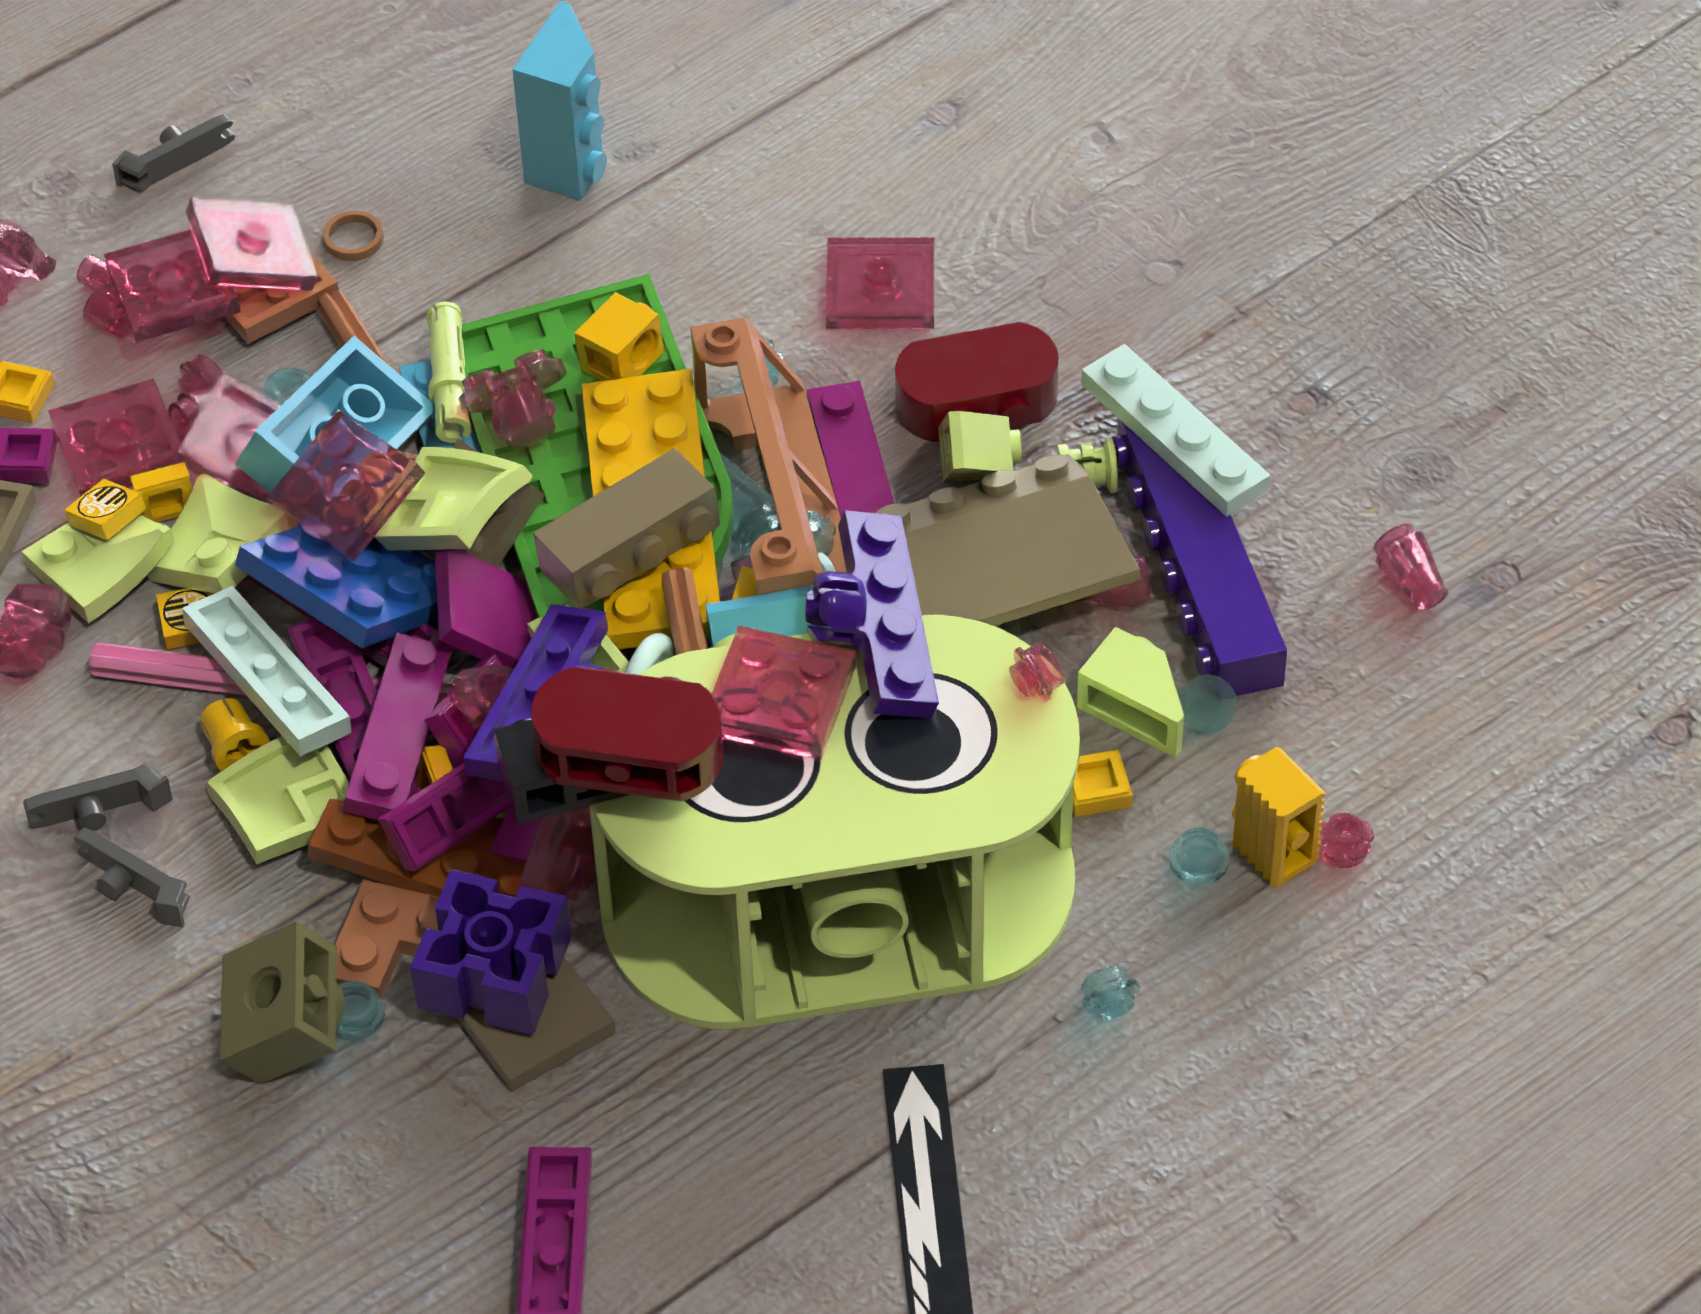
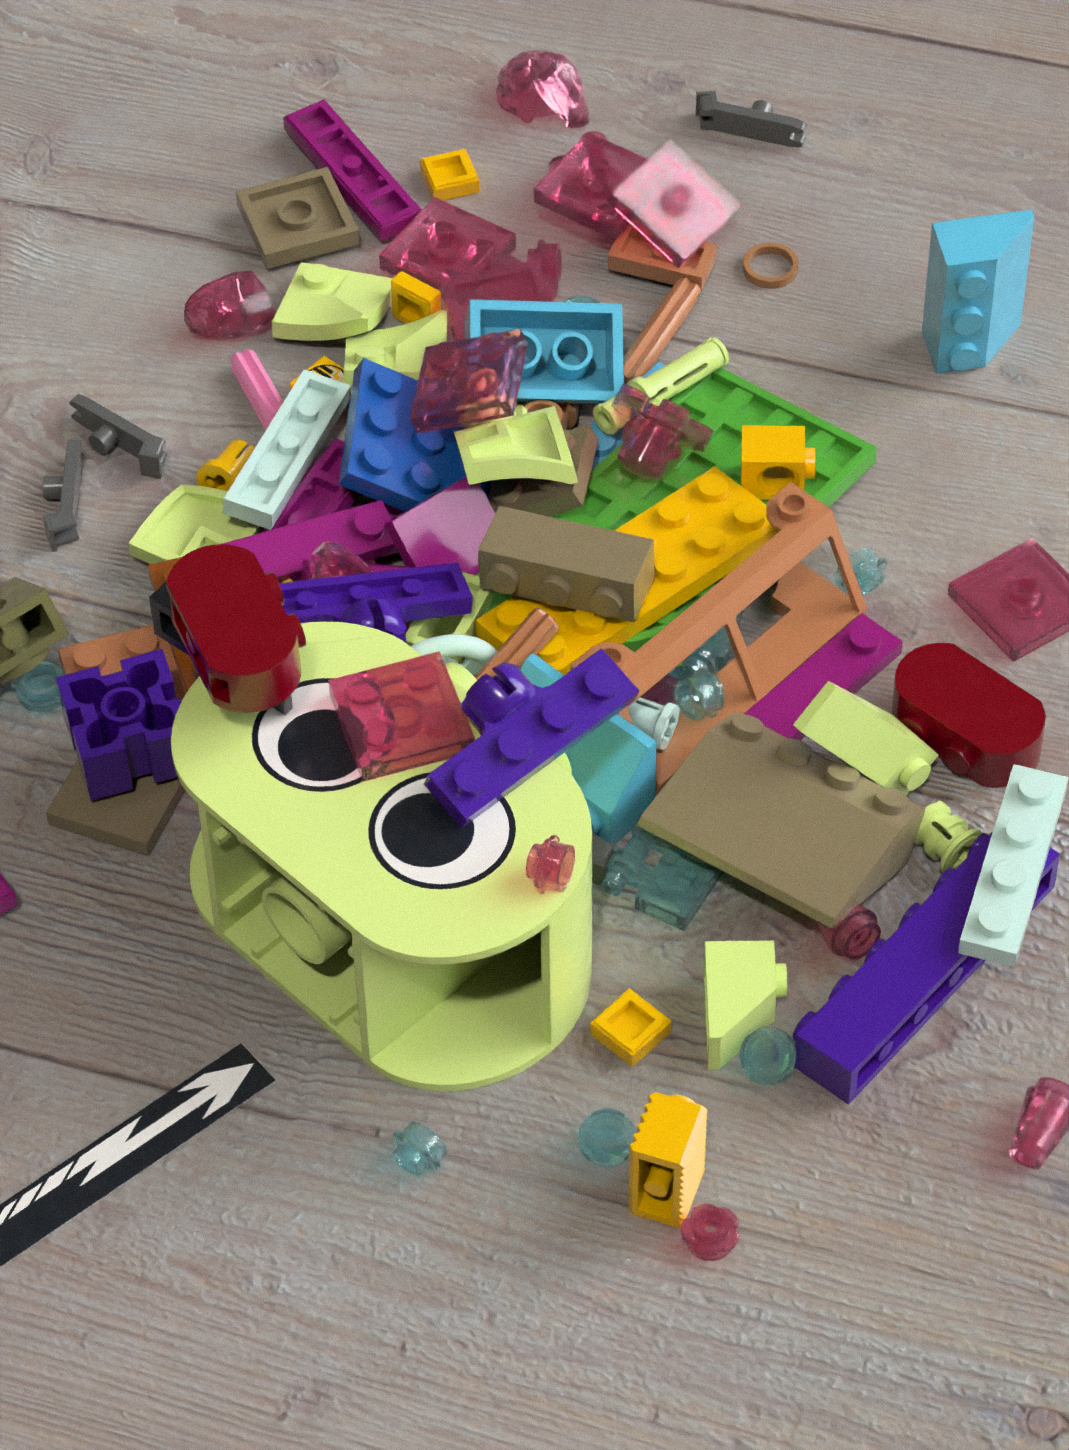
camera: 55 degrees right, 0 degrees up
yellow tile [64,479,147,541] -> none

